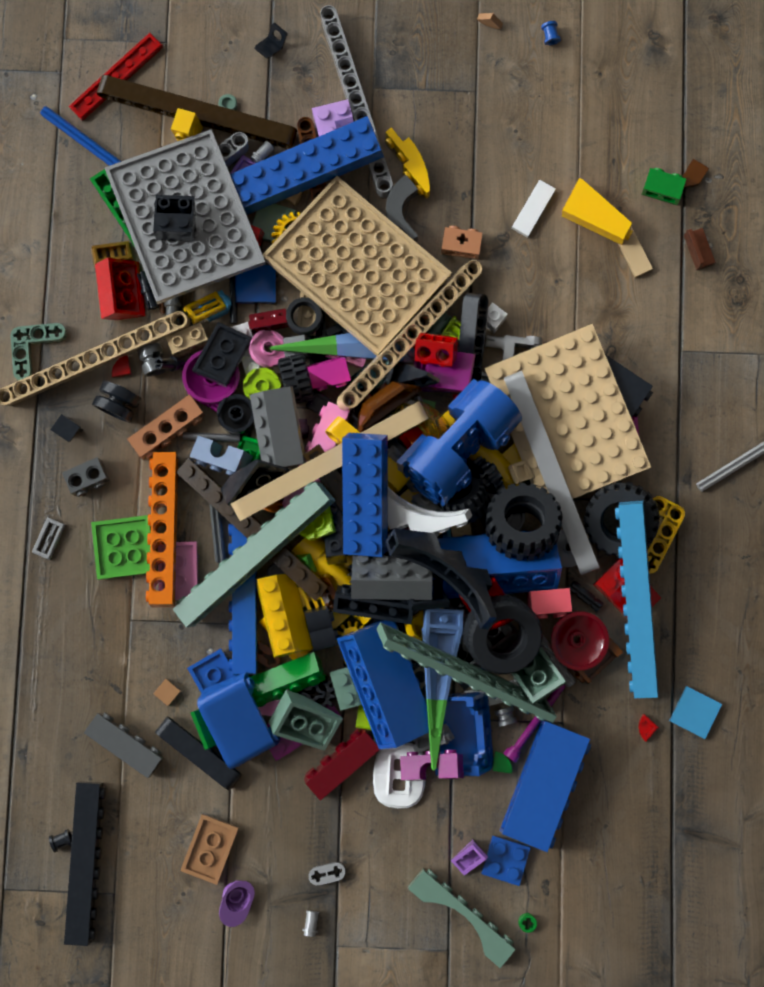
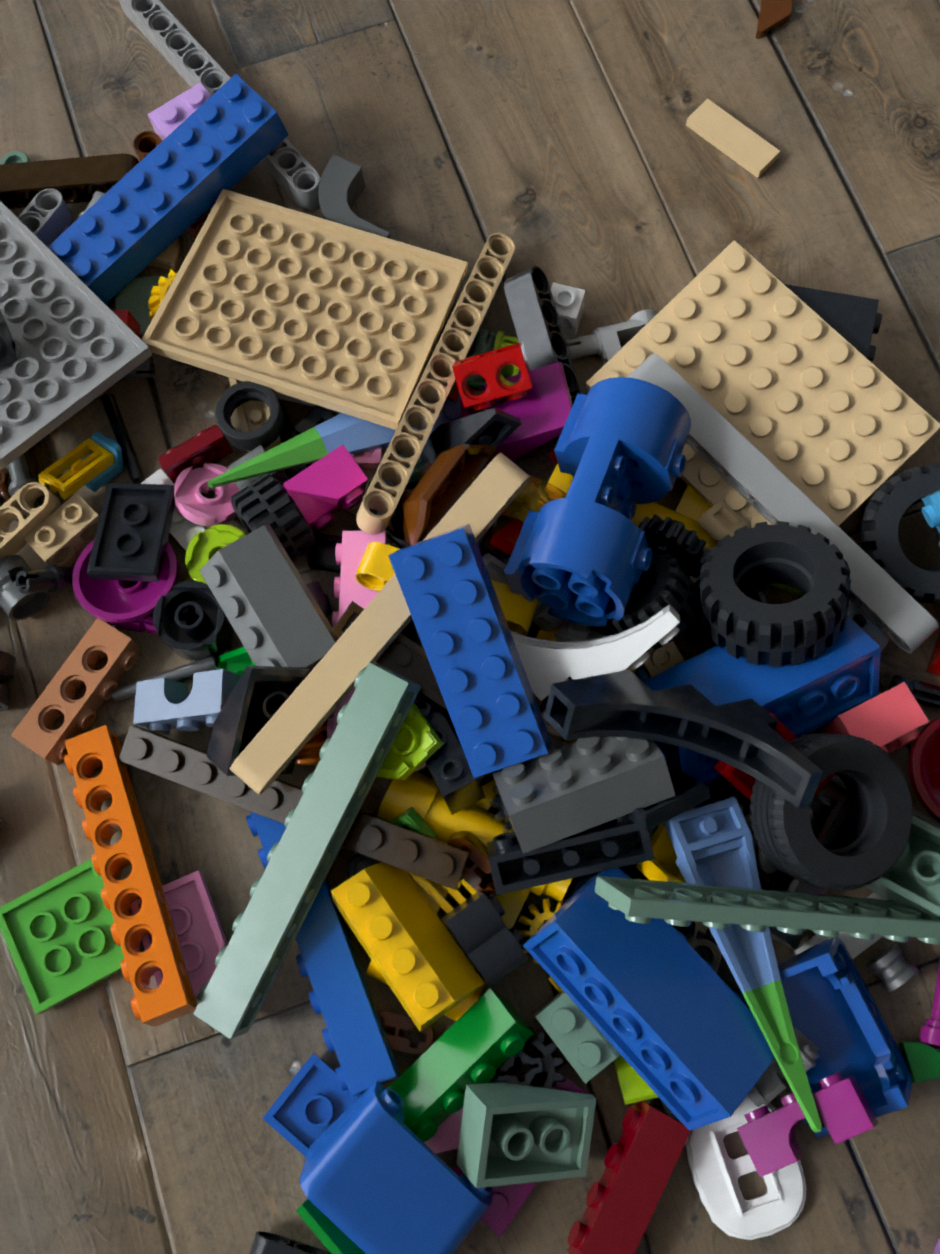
camera: 15 degrees left, 10 degrees down
medium nougat tile [153,679,181,706] -> none
dark grey axle [209,504,226,563] -> none
blue slope [235,265,276,304] -> none
black bracket [254,23,288,59] -> none
yellow slope [385,128,430,199] -> none
nougat brick [441,226,482,260] -> none
white tile [511,180,556,238] -> none
yellow slope [562,178,633,245] -> none
green brick [641,168,686,205] -> none
copper panel [684,228,715,270] -> none

